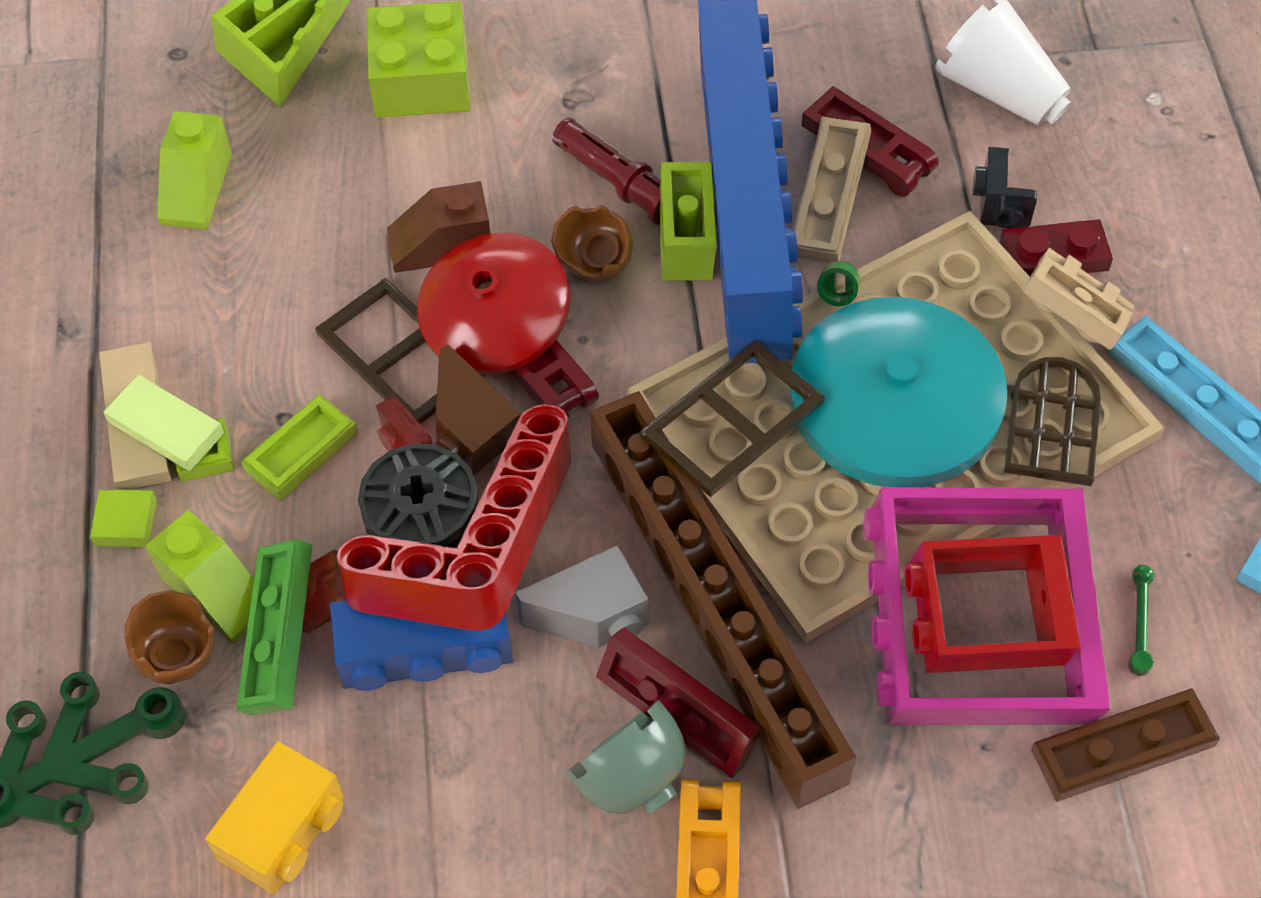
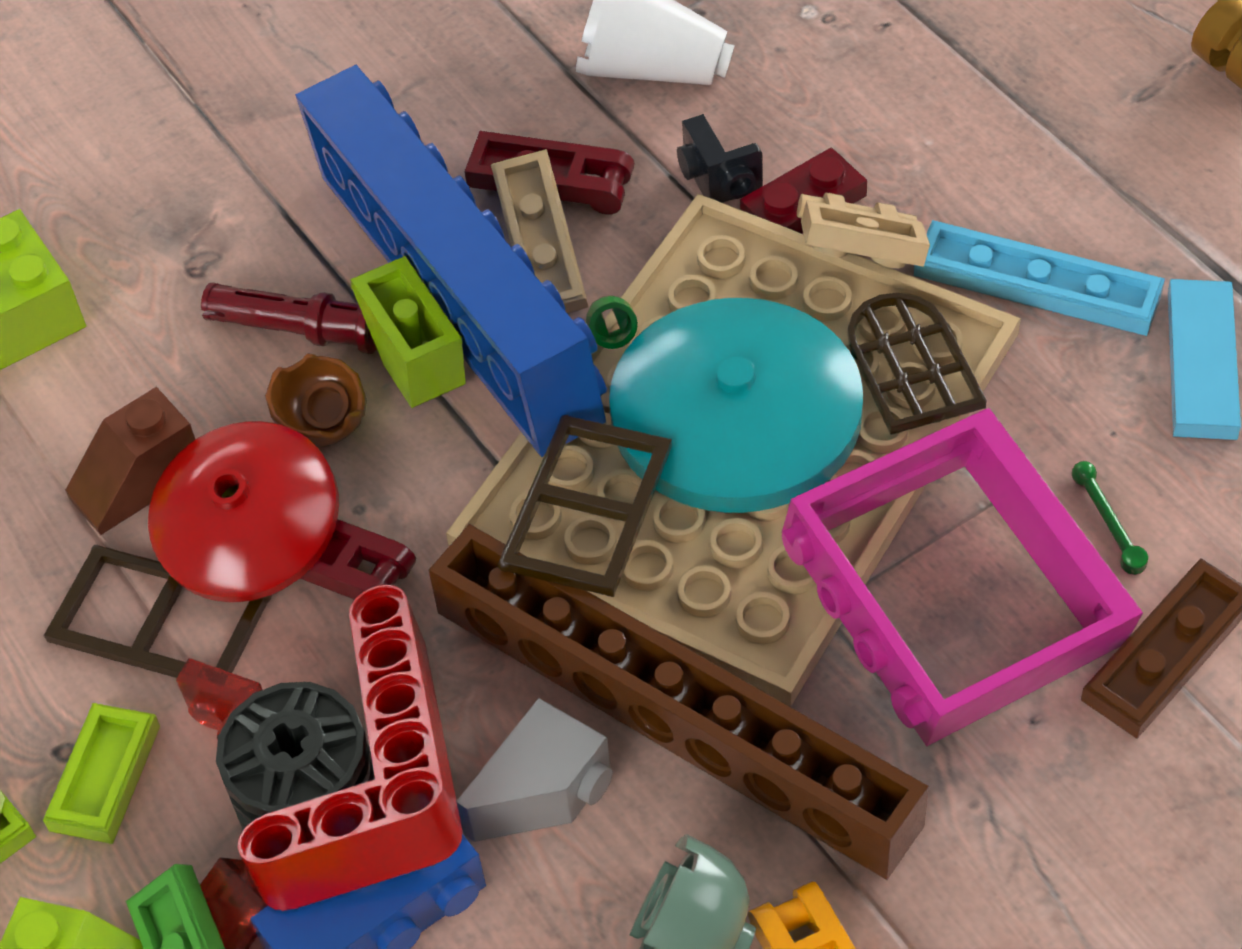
camera: 25 degrees left, 5 degrees down
reddish brown slope [435,344,521,476] -> none
dark red plate [596,627,762,778] -> none
red window [904,535,1081,673] -> none

